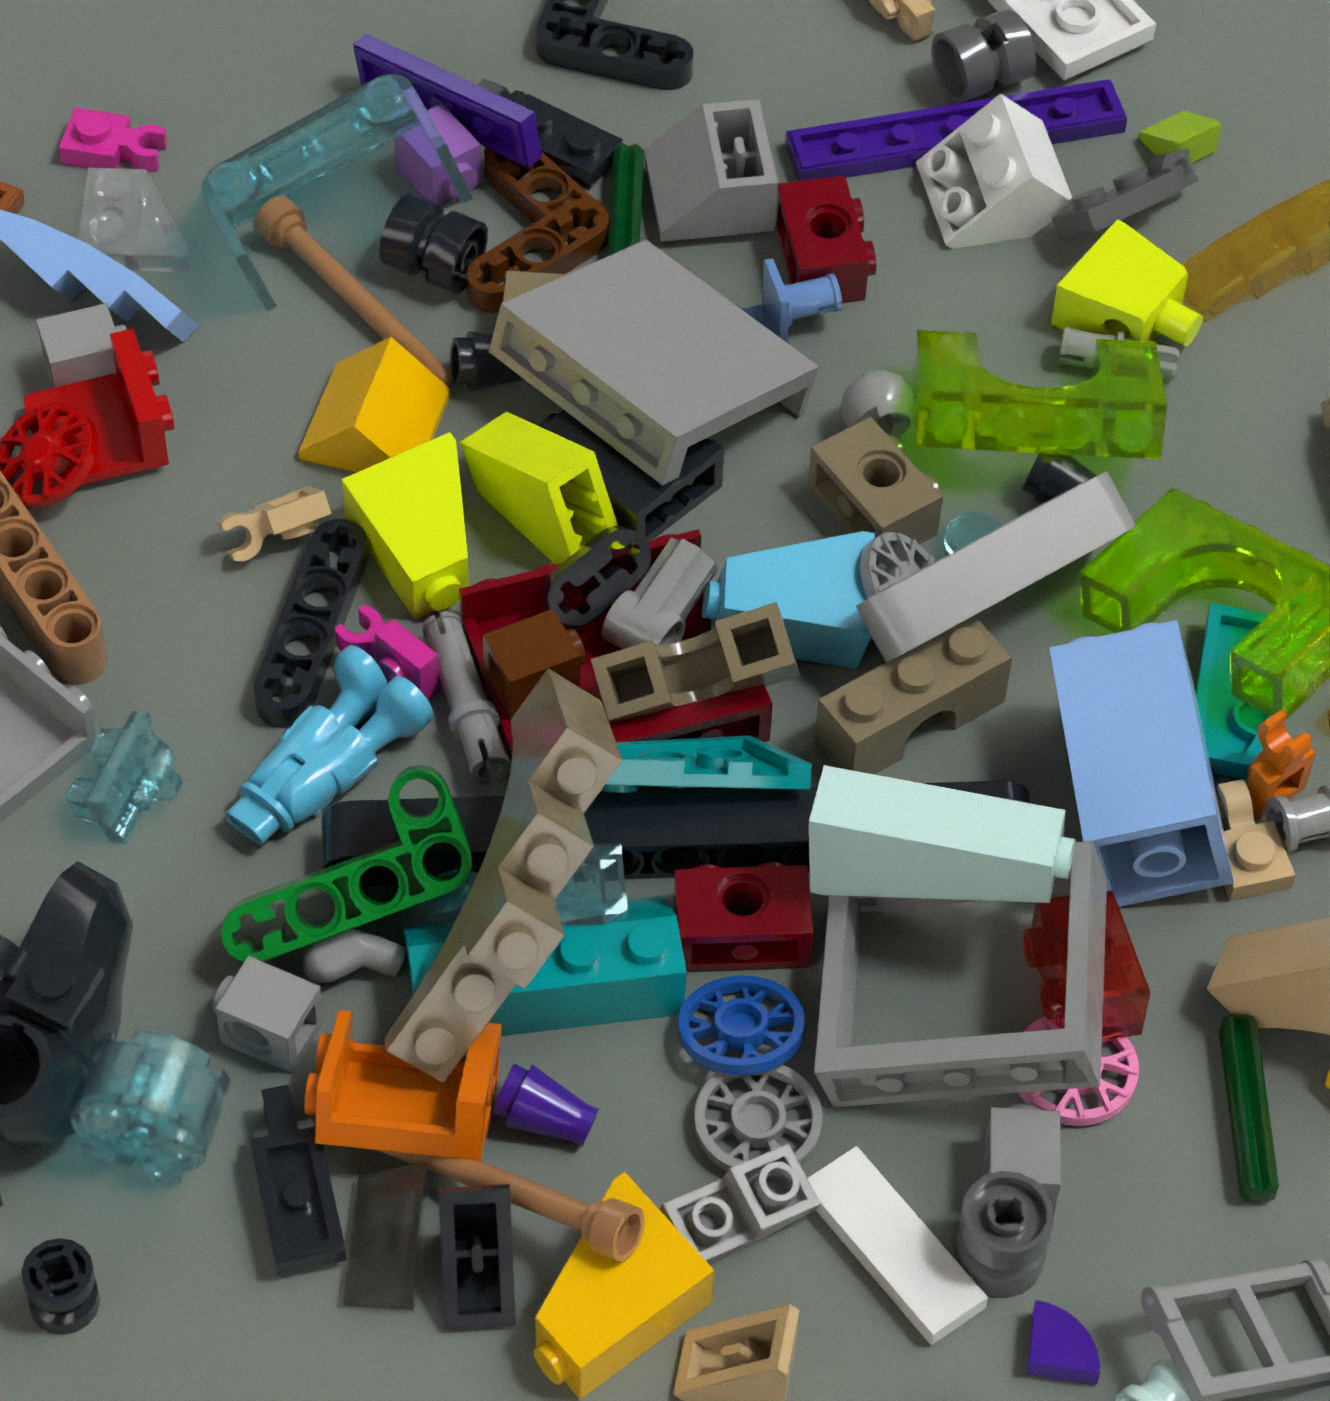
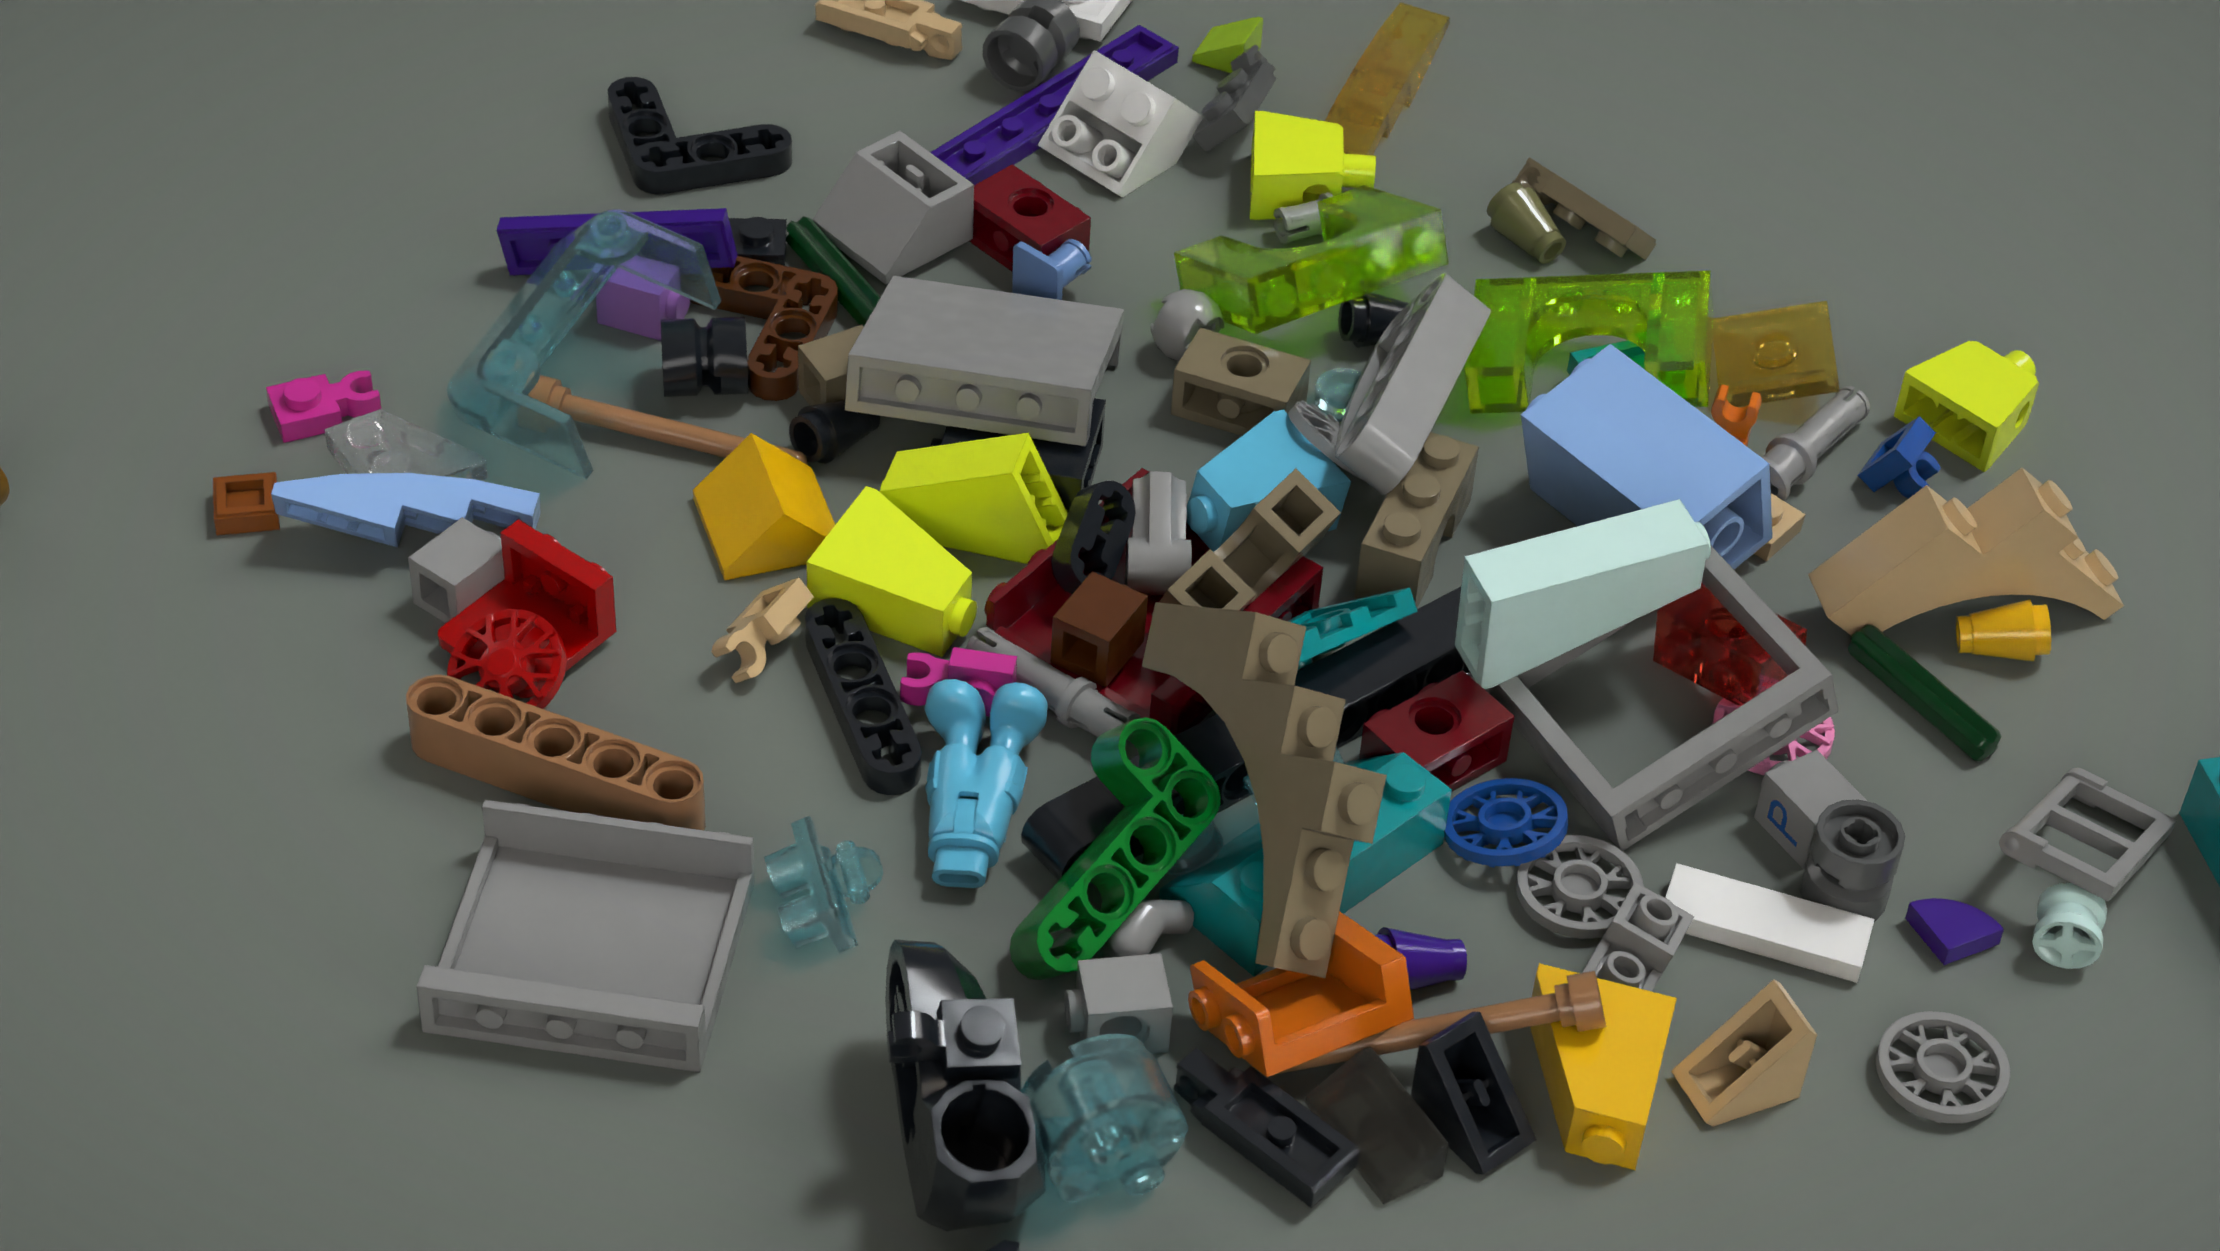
camera: 35 degrees left, 10 degrees down
none -> olive cone [1487,182,1566,264]

